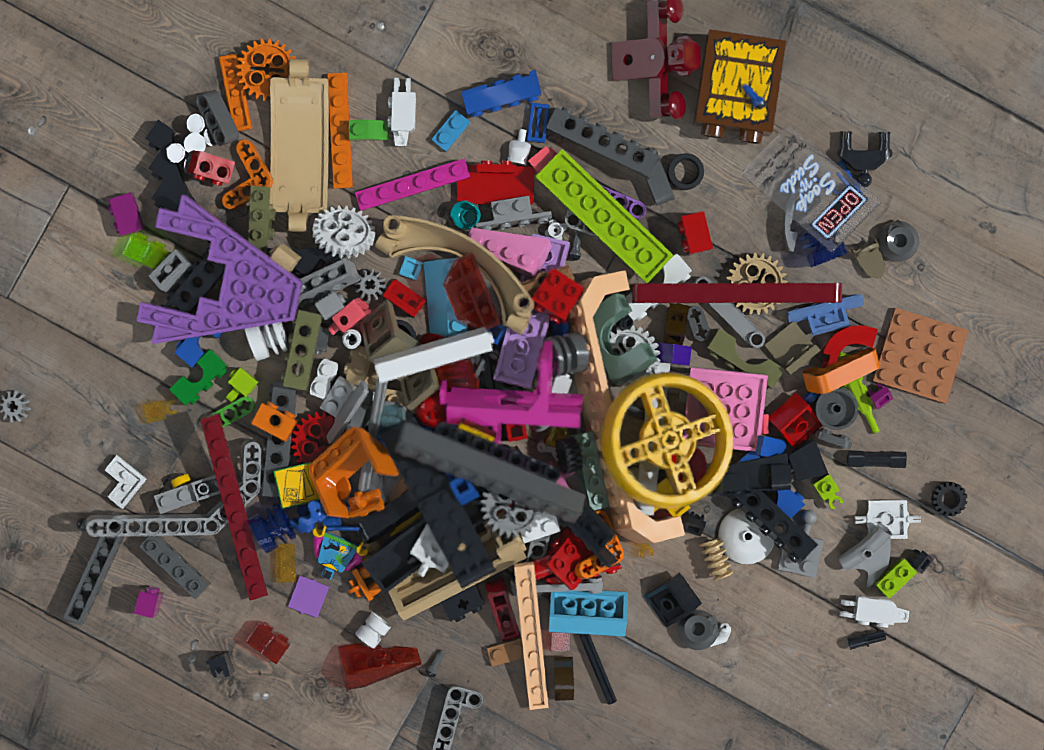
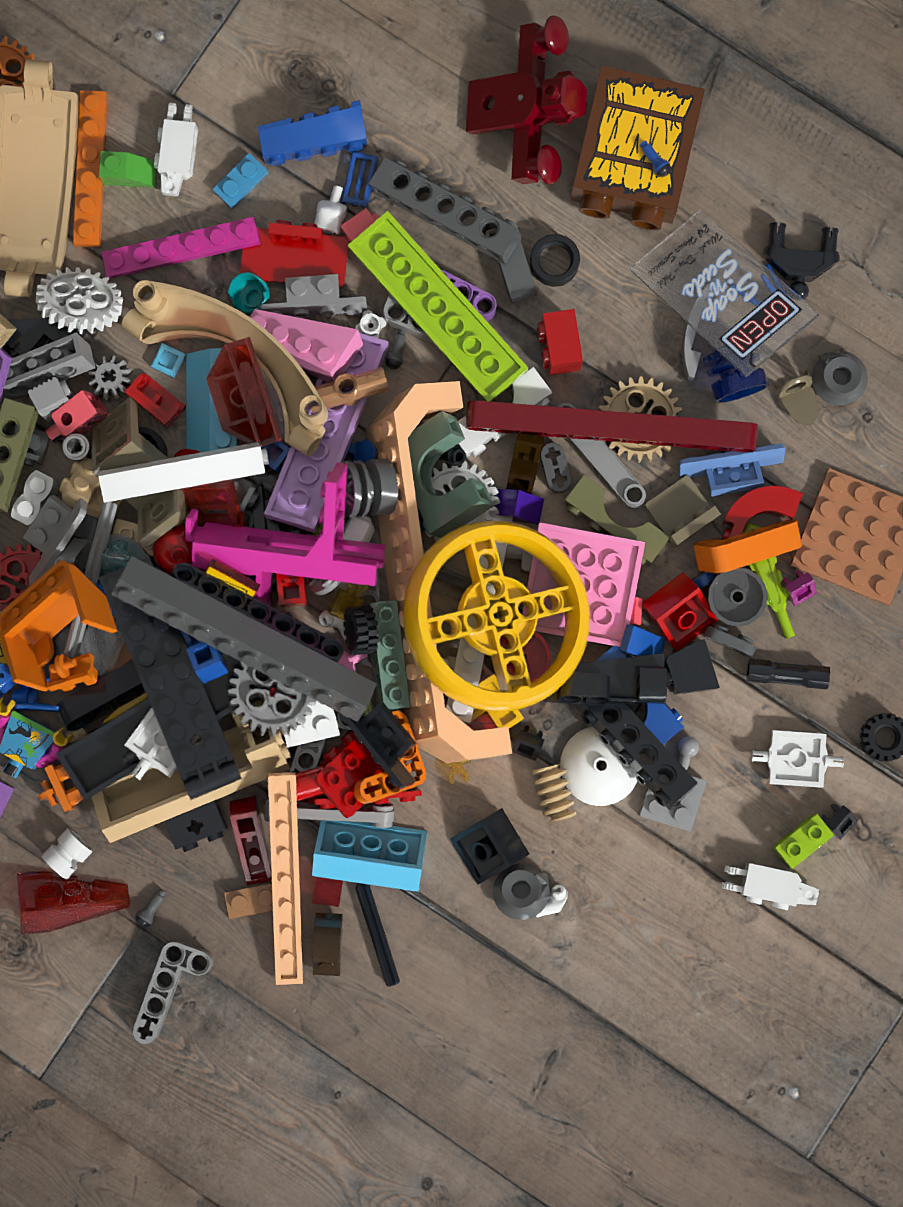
camera: 10 degrees right, 5 degrees down
red bracket [532,269,584,325] -> none
lime brick [811,474,843,510] -> none
light grey pin [838,523,892,588] -> none
black axle [847,630,886,650] -> none

